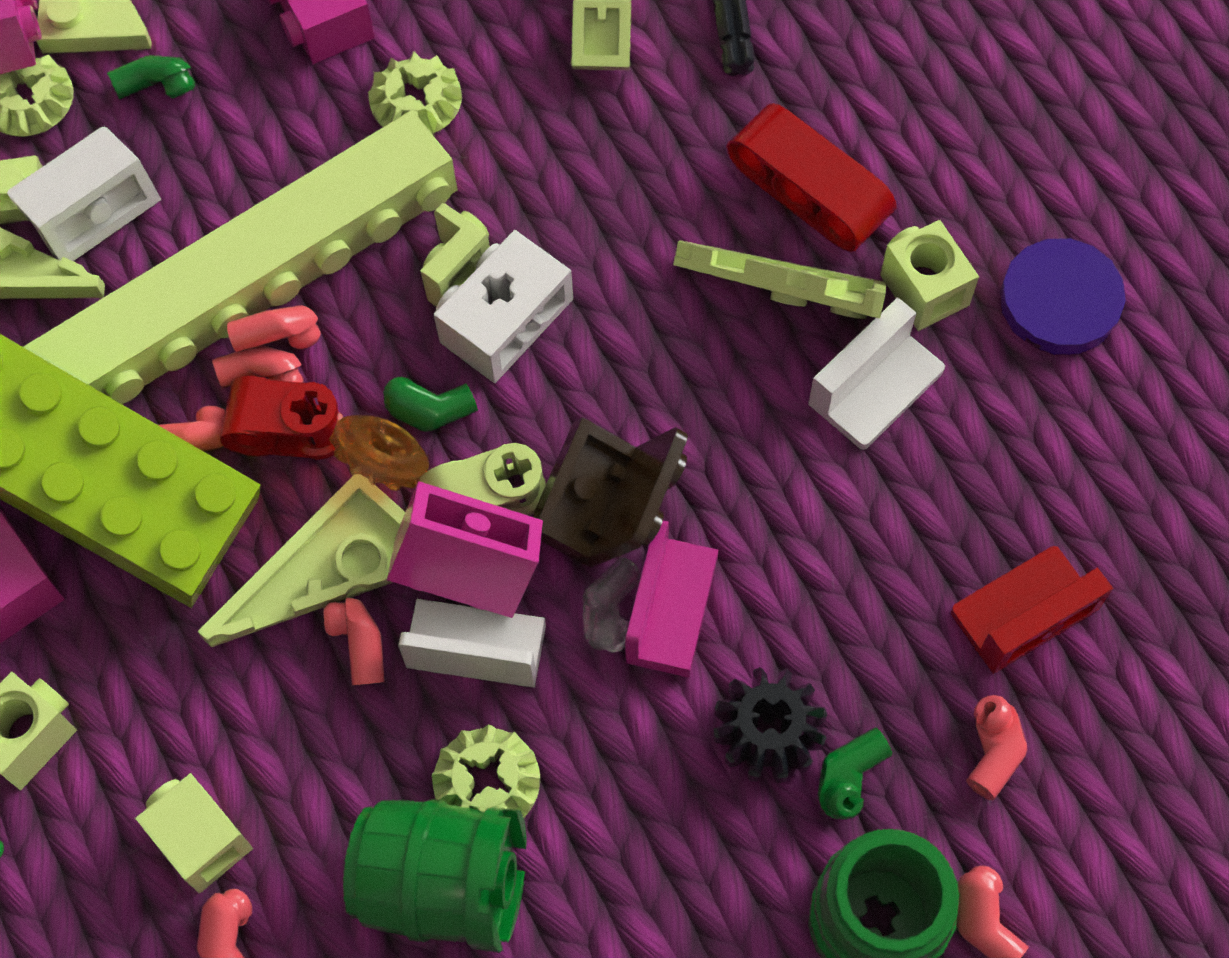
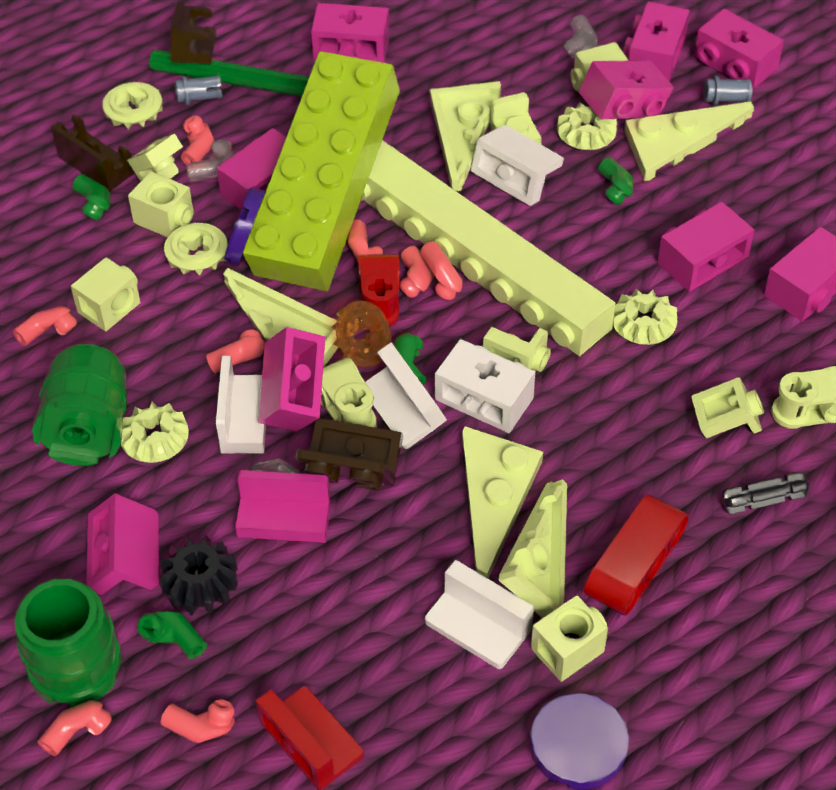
camera: 80 degrees right, 15 degrees down
none -> dark pink panel [86,493,159,595]
none -> yellowish green gear [164,223,228,275]
none -> dark purple tile [224,186,266,266]
none -> white panel [365,343,447,449]
none -> yellowish green wing [462,426,543,579]

